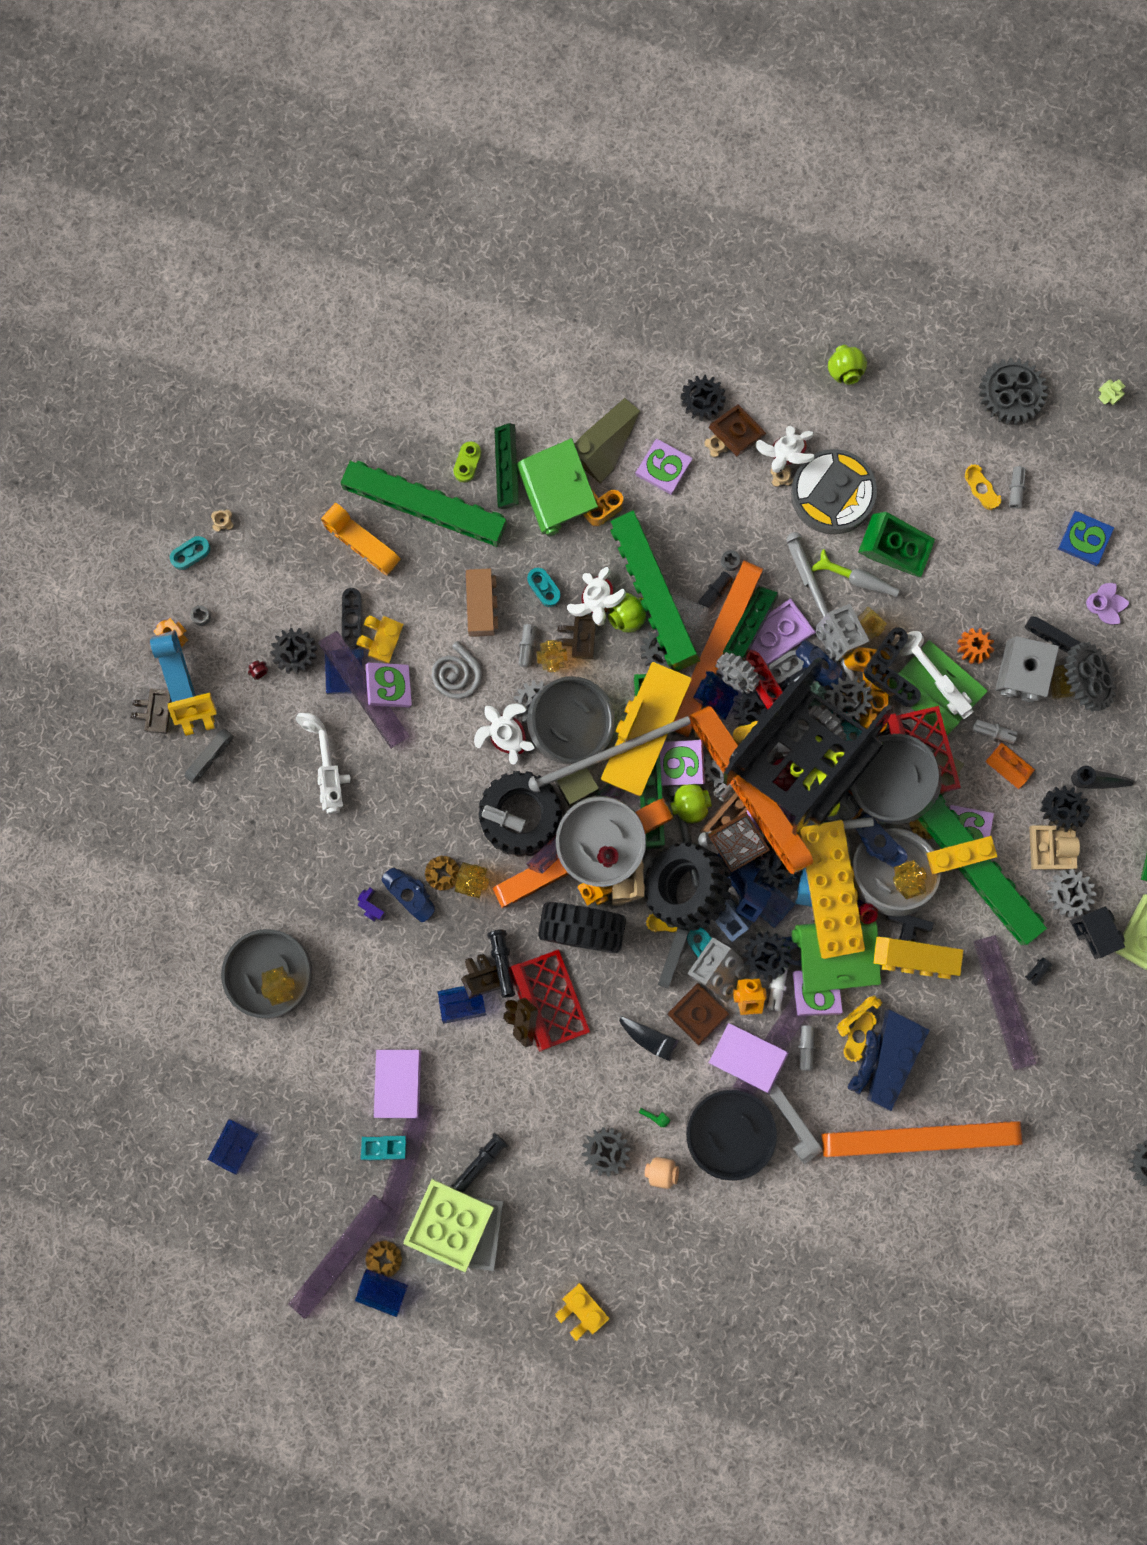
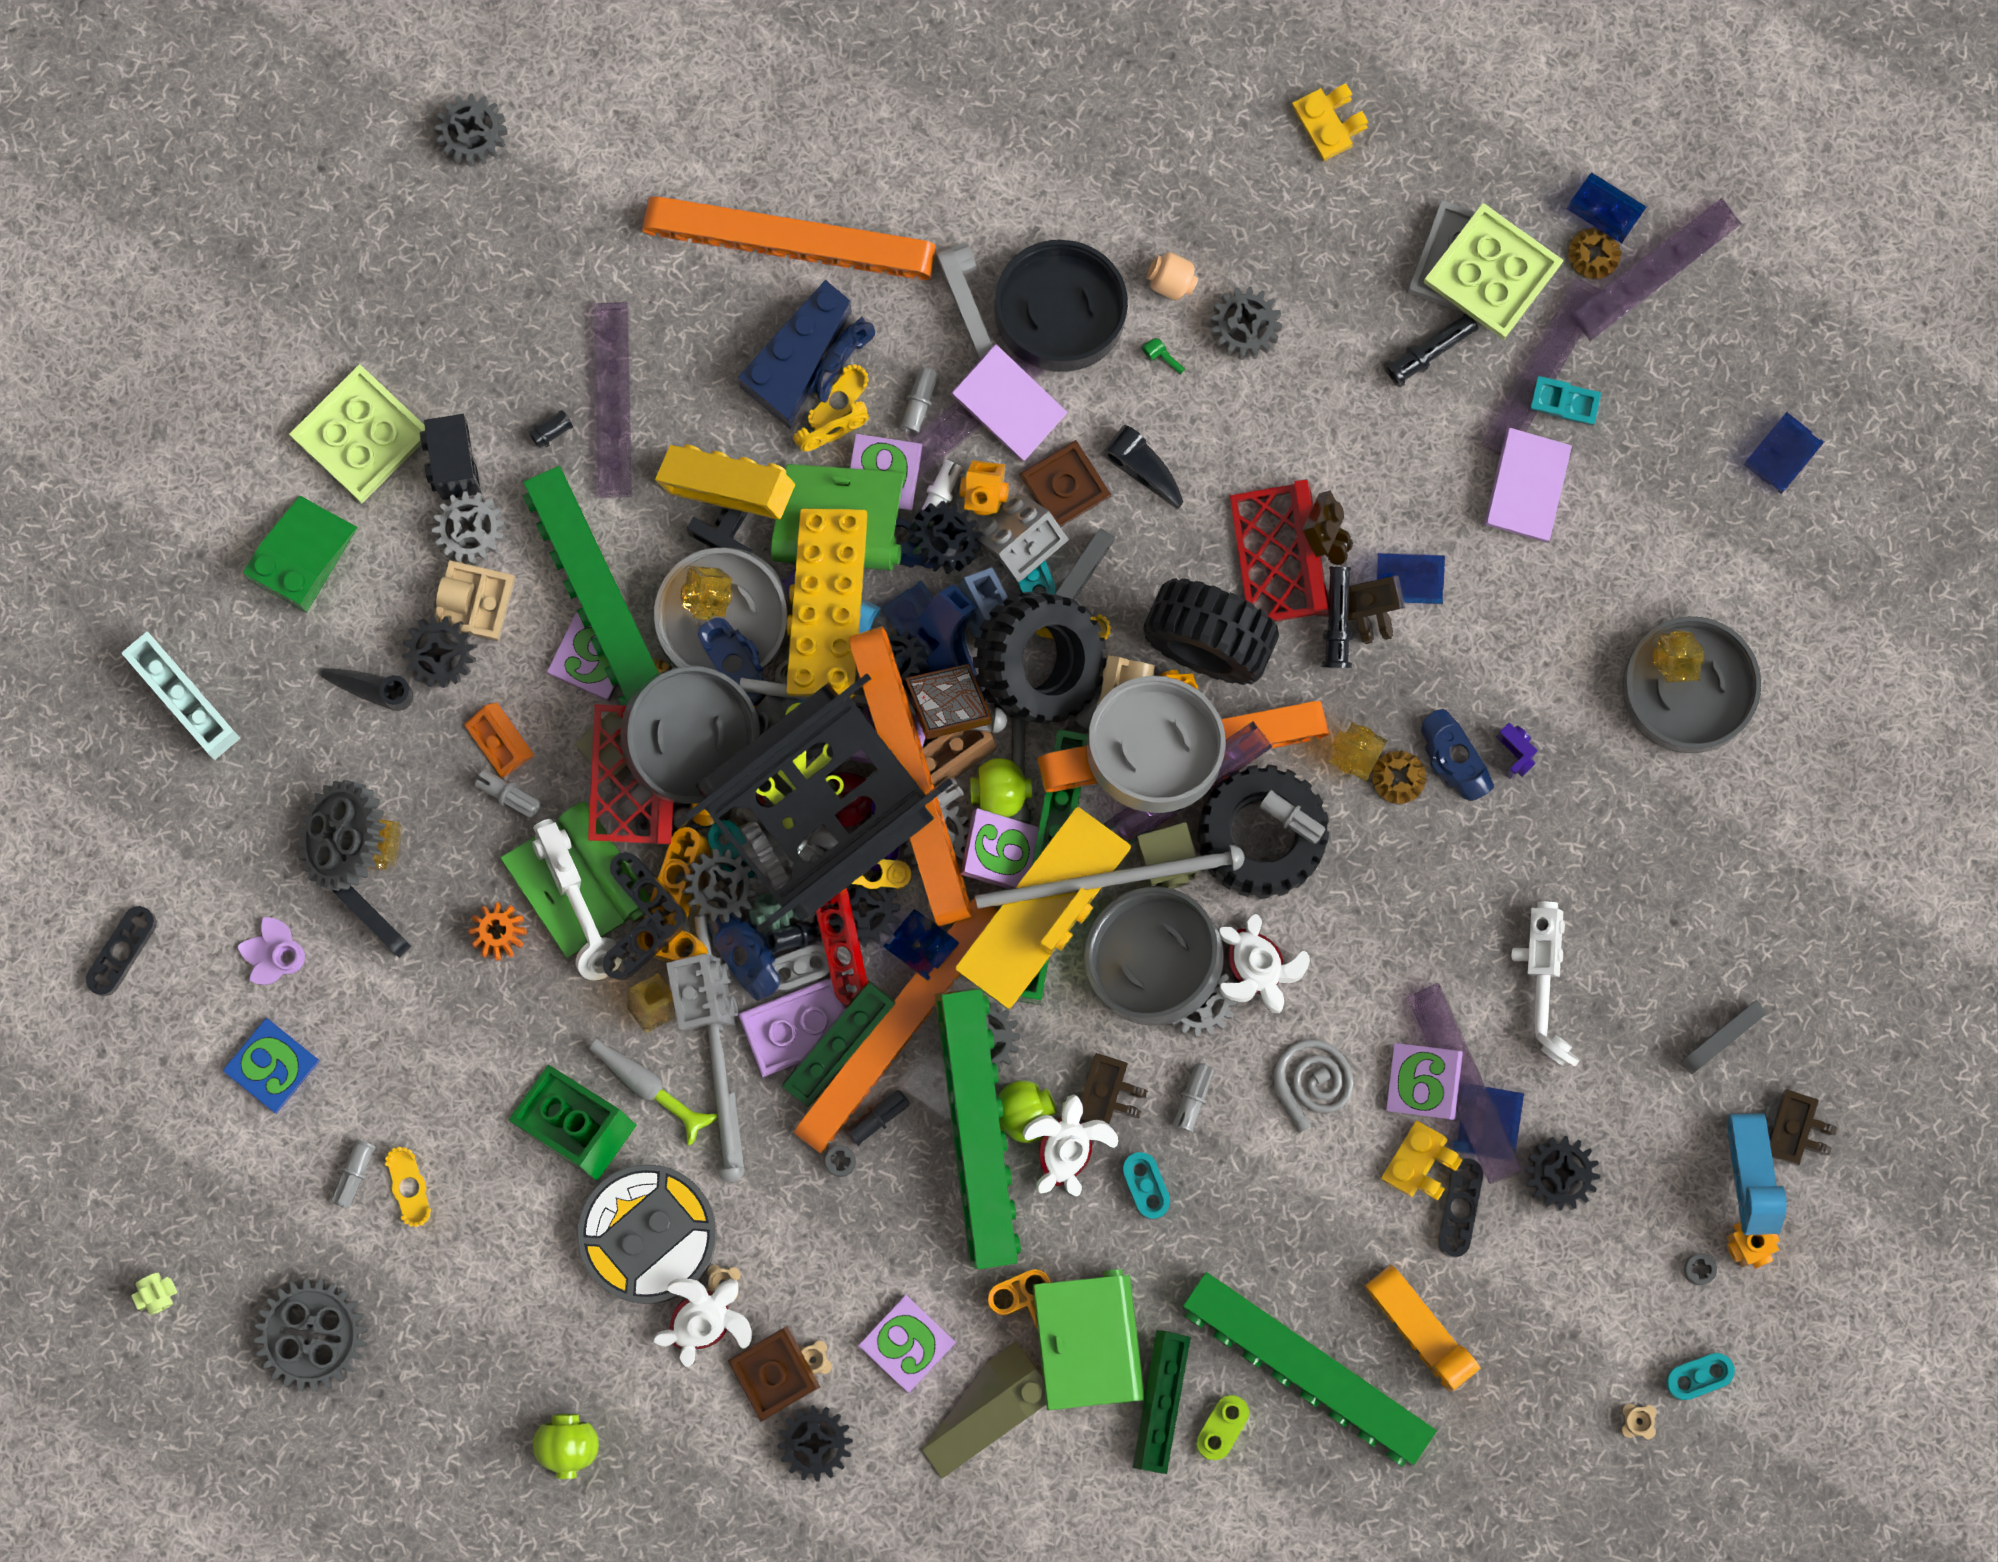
camera: 170 degrees left, 0 degrees up
yellow plate [168,693,217,736] -> none
dark red plate [248,660,268,680] -> none
medium nougat brick [466,569,498,637] -> none
clear yellow brick [536,640,568,672] -> none
dark red plate [597,846,619,868] -> none
light grey gear [715,652,760,693] -> none
dark red plate [858,903,878,924] -> none
yellow plate [926,836,997,875] -> none
light grey brick [995,636,1059,703] -> none

